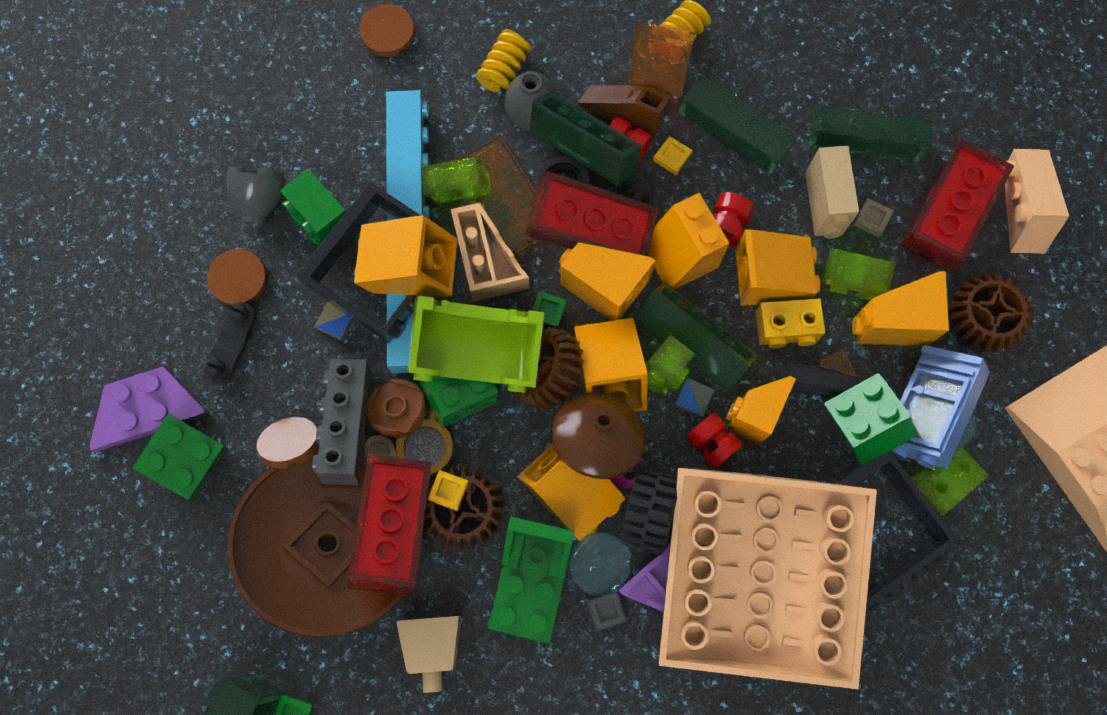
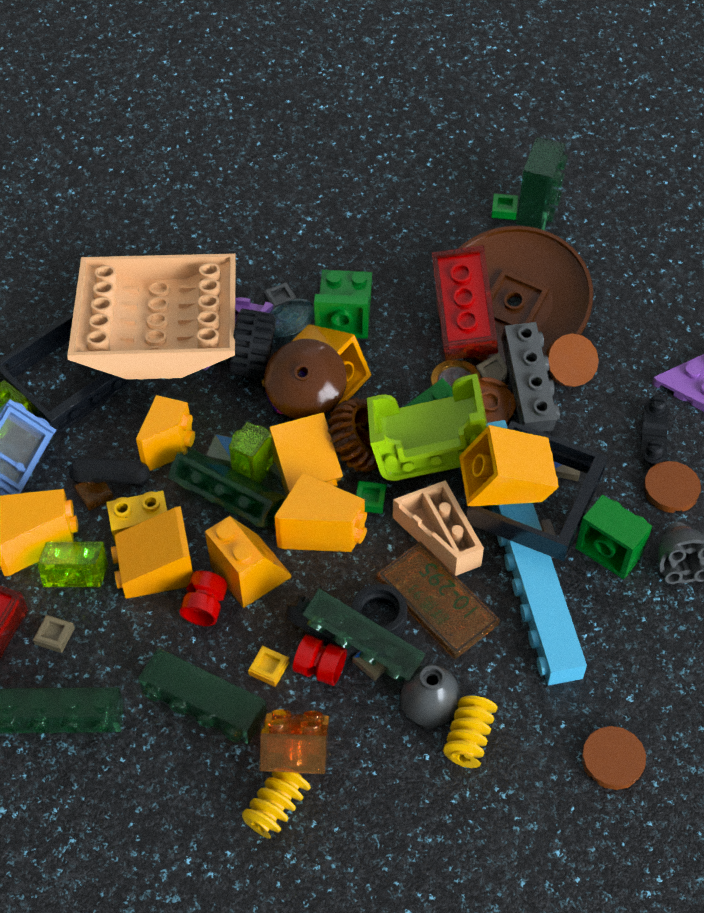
camera: 170 degrees right, 20 degrees down
green brick [132,414,228,500] -> none
tan torso [397,616,461,693] -> none
reddish brown gear [420,466,504,551] -> none
clear neon green brick [422,157,491,204] -> none
yellow tile [427,470,469,511] -> none
red brick [525,171,659,256] -> none
reddish brown slope [578,85,671,138] -> none
red wheel [685,412,744,470] -> none
tan brick [805,146,859,239] -> none
brick [824,373,918,466] -> none

